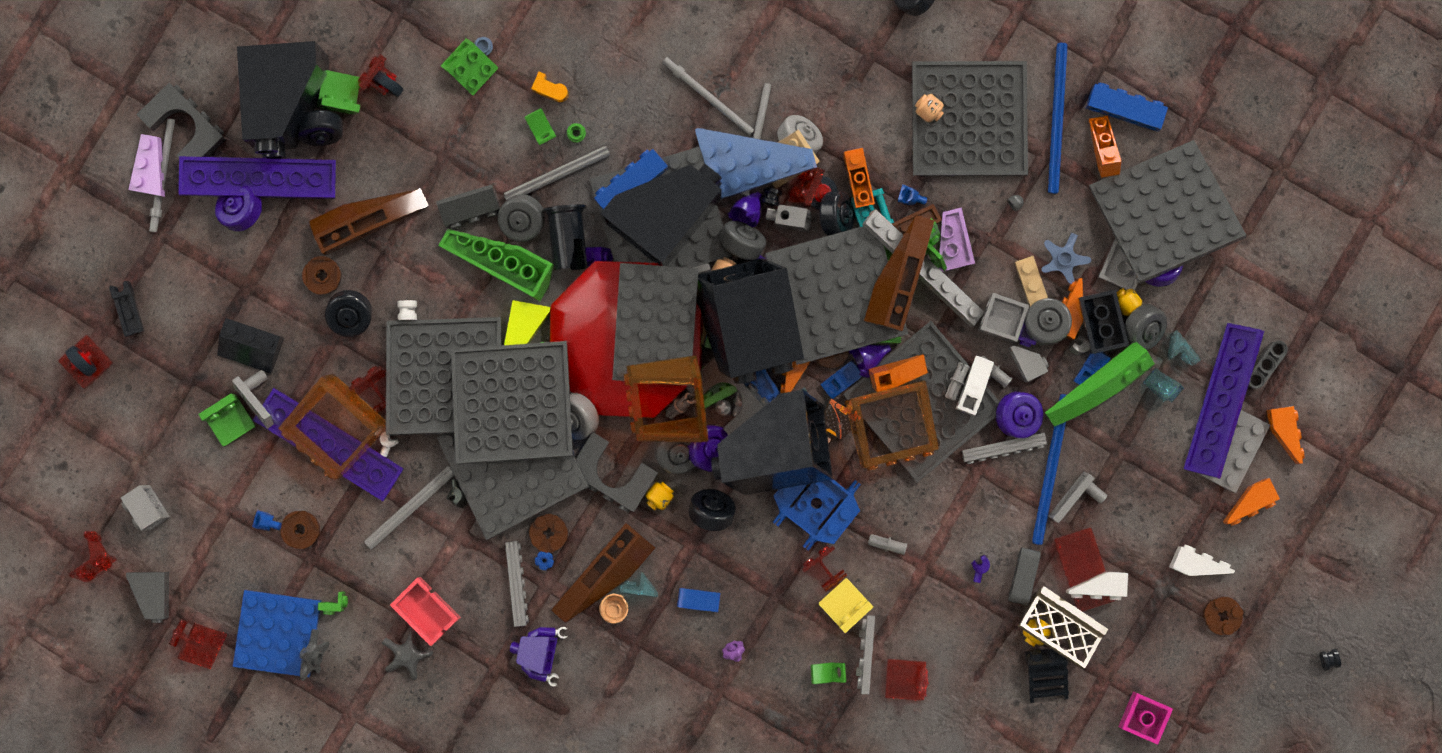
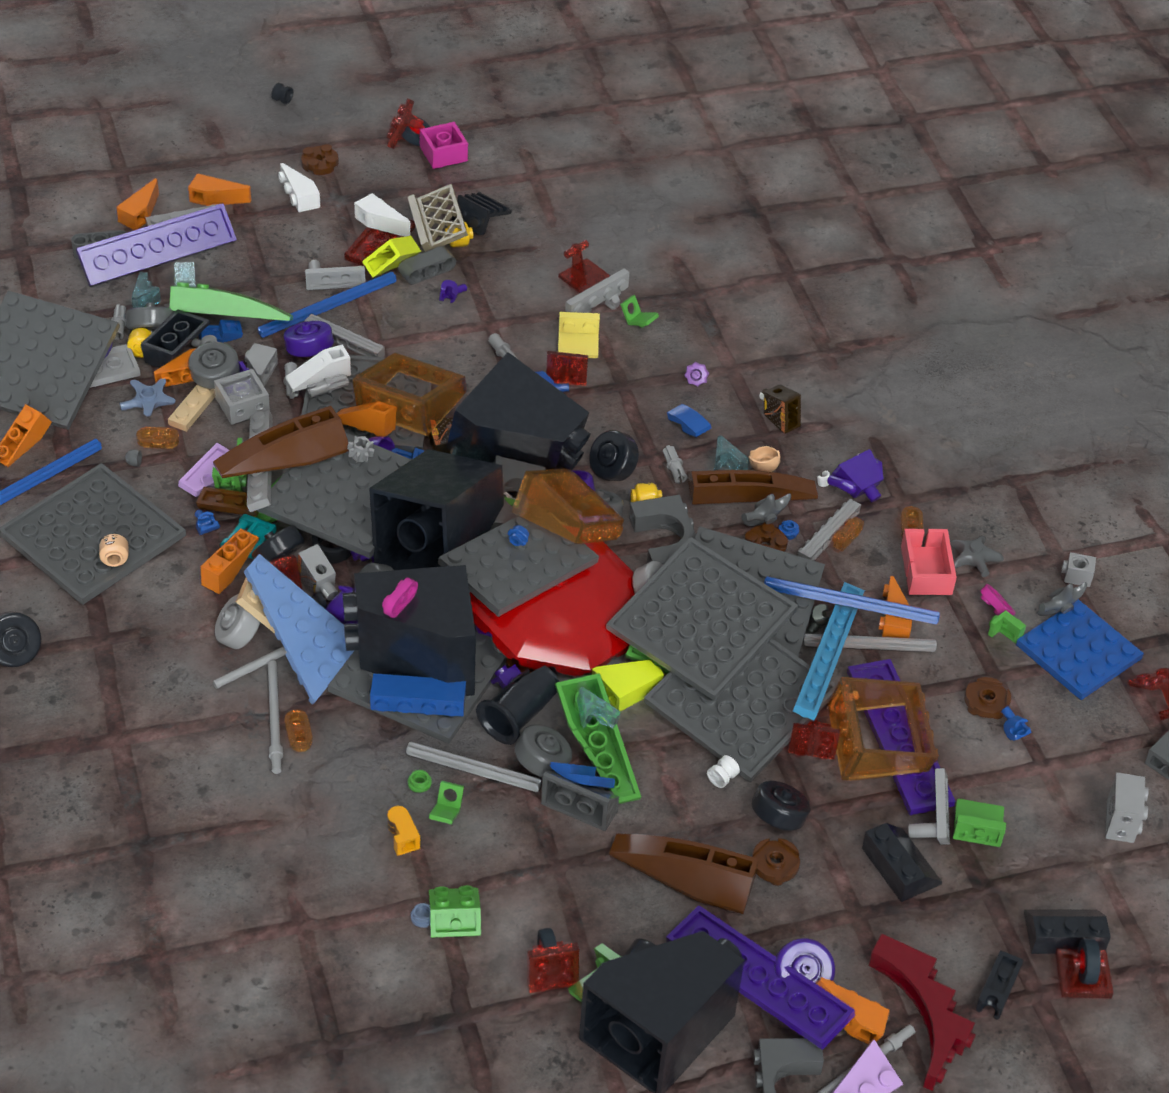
camera: 140 degrees left, 40 degrees down
none -> light grey axle [111,304,126,340]
none -> clear orange plate [136,427,179,448]
none -> clear orange plate [285,709,313,752]
none -> light grey gear [347,436,374,463]
none -> neon yellow slope [362,236,421,277]
none -> dark pink plate [382,578,418,618]
none -> clear red plate [386,98,430,149]
none -> blue plate [507,525,529,546]
none -> blue slope [550,762,615,788]
none -> clear light blue slope [577,687,621,729]
none -> light grey axle [663,445,687,484]
none -> dark grey animal [741,494,791,526]
none -> dark brown torso [759,385,801,434]
none -> axle [764,576,940,624]
none -> dark azure plate [793,582,865,720]
none -> orange slope [816,977,889,1044]
none -> clear orange plate [832,516,864,551]
none -> dark red arch [869,934,976,1091]
none -> orange slope [878,576,912,638]
none -> clear orange plate [901,506,923,539]
none -> dark pink plate [980,584,1016,616]
none -> black slope [1024,909,1111,954]
none -> light grey brick [1061,552,1096,587]

